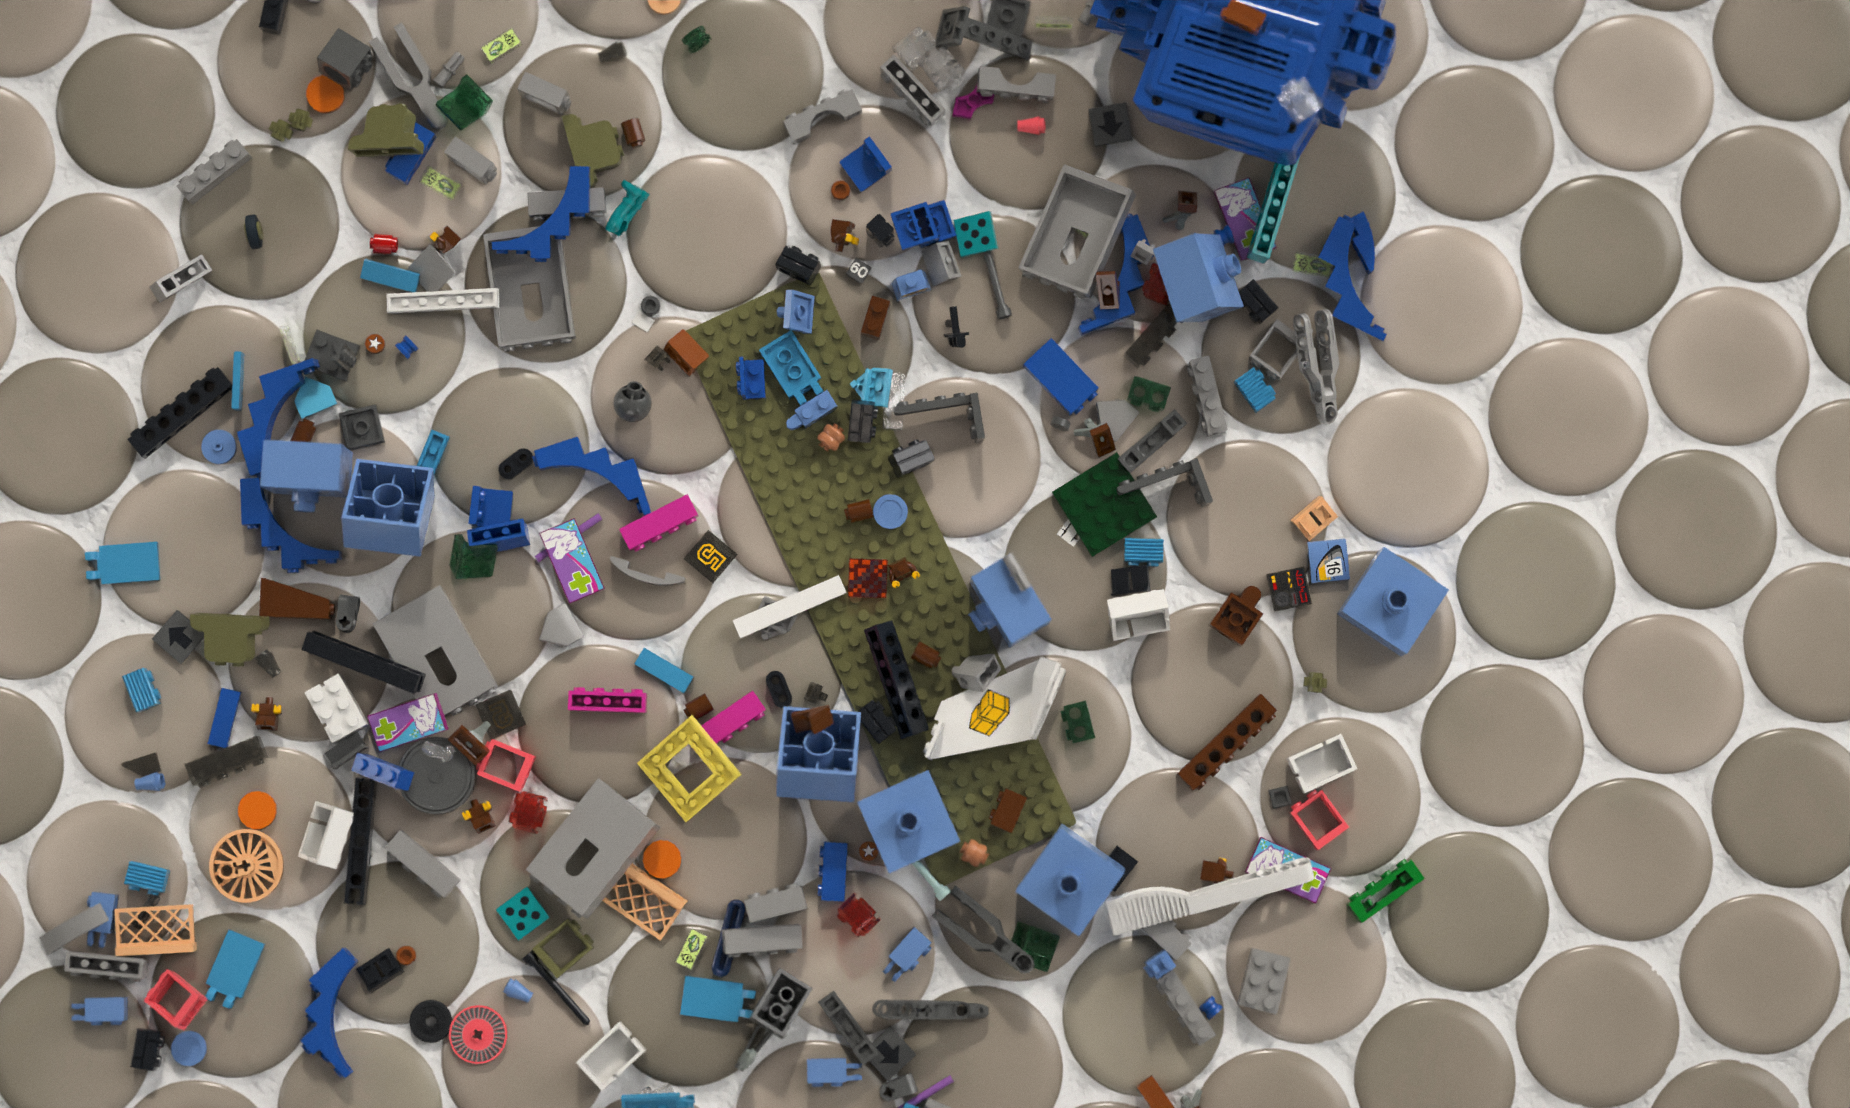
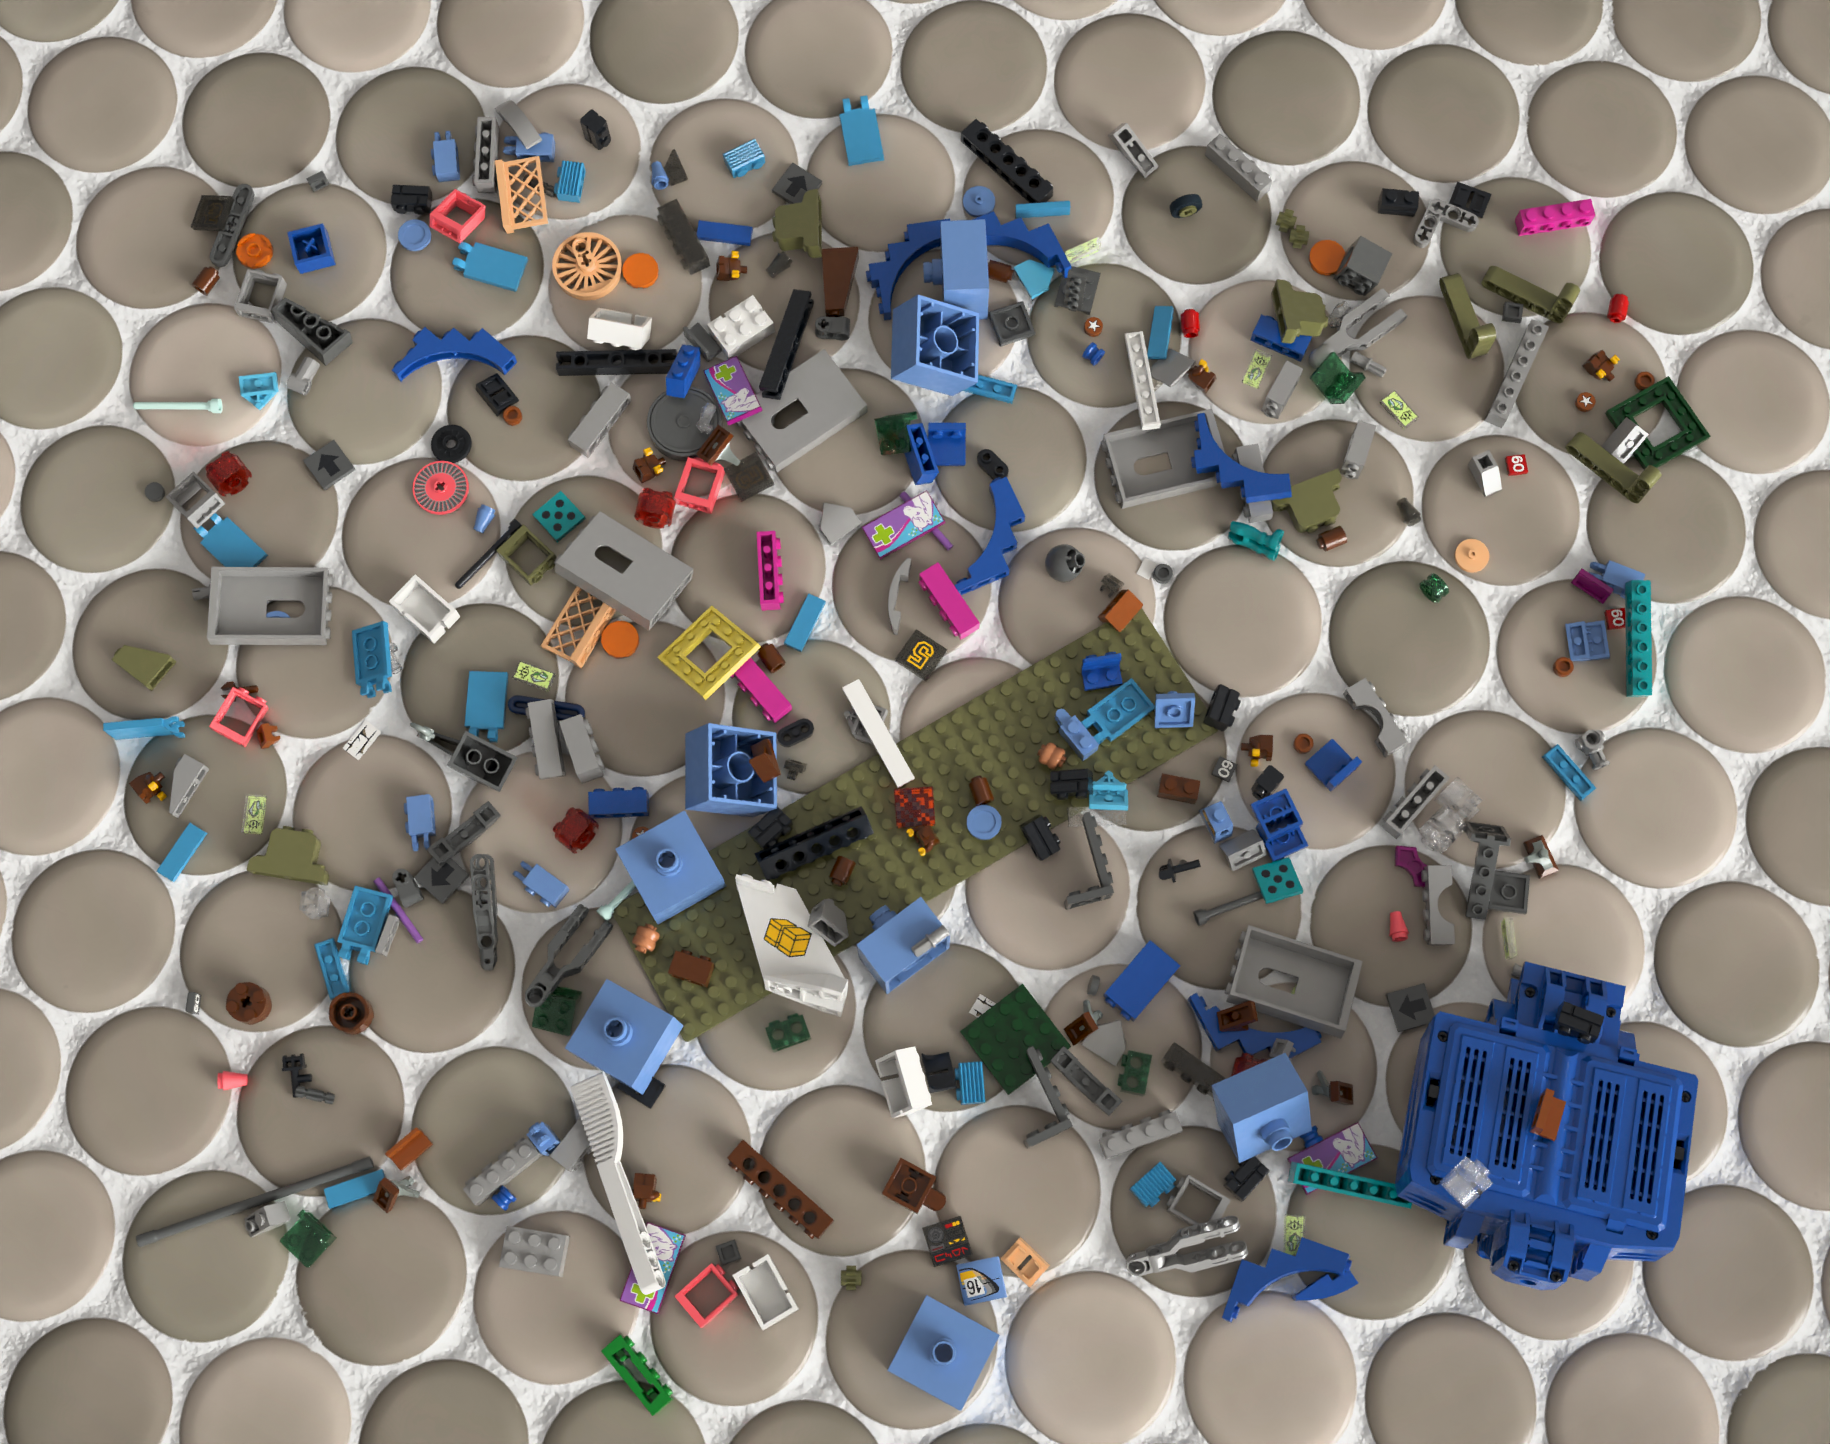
camera: 90 degrees right, 10 degrees down
none -> black brick [580,109,611,150]
none -> clear arm [1326,301,1351,328]

